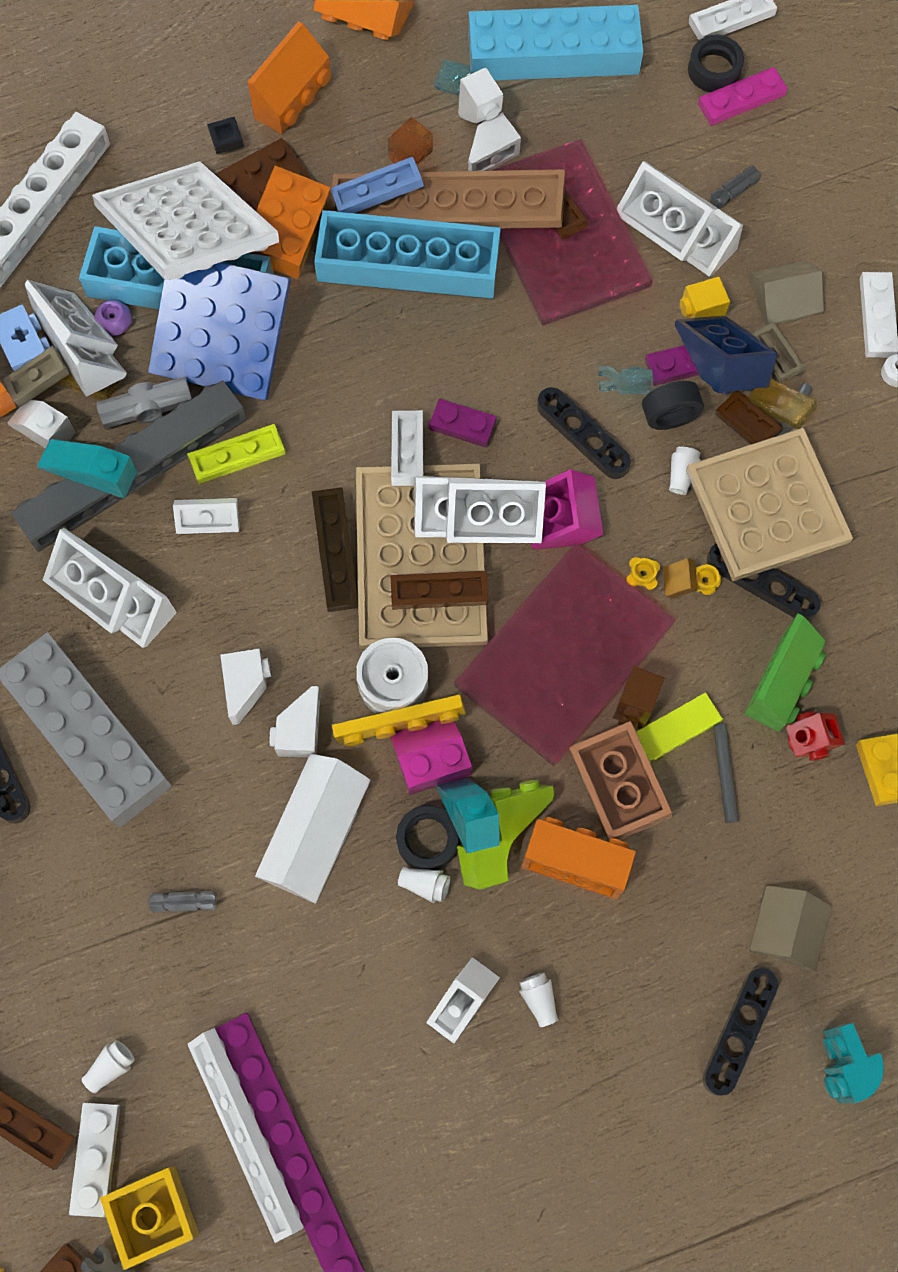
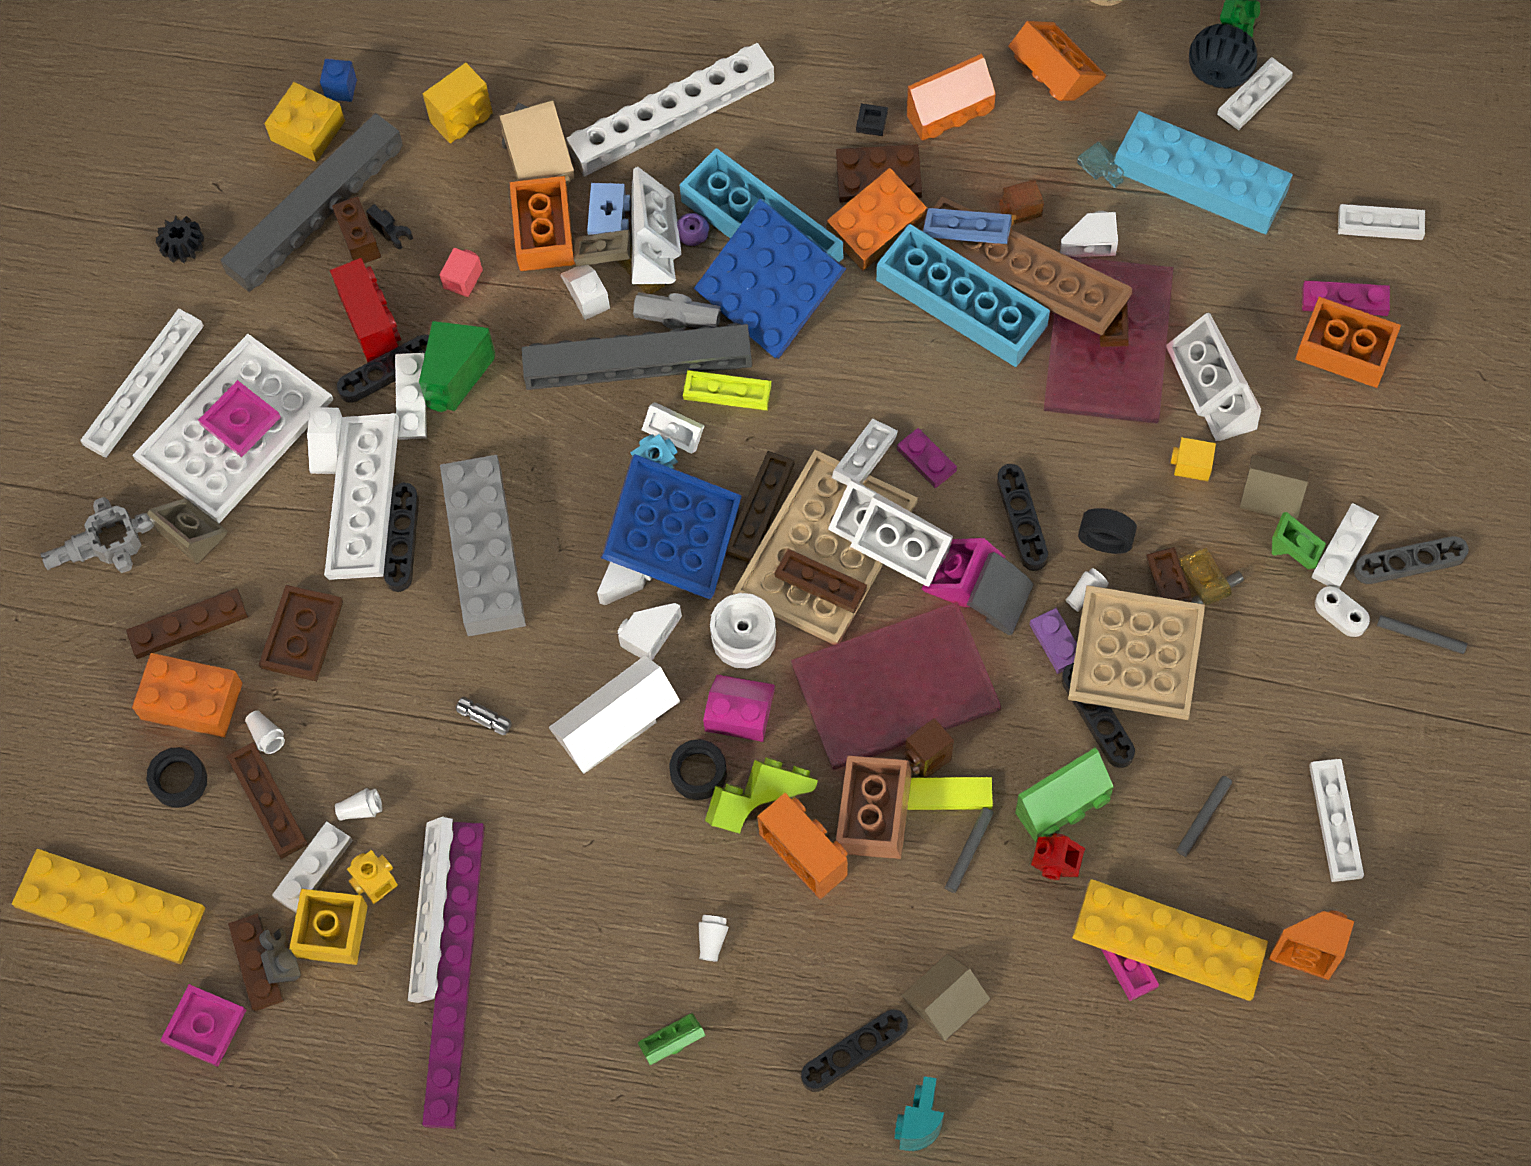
camera: 35 degrees right, 5 degrees down
teal slope [37,439,137,499] -> none
white slope [43,528,177,648] -> none
white plate [92,161,279,281] -> none
yellow plate [332,694,466,747] -> none
white cone [398,867,450,903] -> none
white slope [426,957,500,1043] -> none
teal slope [437,777,500,853] -> none
white slope [458,67,503,124] -> none
clear light blue plate [598,366,653,394] -> none
yellow plate [626,557,660,590] -> none
magenta plate [645,345,699,386] -> none
pearl gold tile [663,558,698,599] -> none
dark blue slope [675,316,777,394] -> none
black tyre [688,34,744,92] -> none
yellow plate [696,564,721,595] -> none
dark grey axle [710,166,760,208] -> none
dark tan tile [750,322,805,386] -> none
none -> yellow brick [347,850,398,904]
none -> blue plate [601,454,742,599]
none -> medium azure brick [630,434,678,469]
none -> bright green plate [638,1013,706,1065]
none -> dark grey slope [966,552,1034,635]
none -> medium lavender plate [1029,608,1077,674]
none -> bright green slope [1272,512,1326,569]
none -> orange brick [1295,297,1401,388]

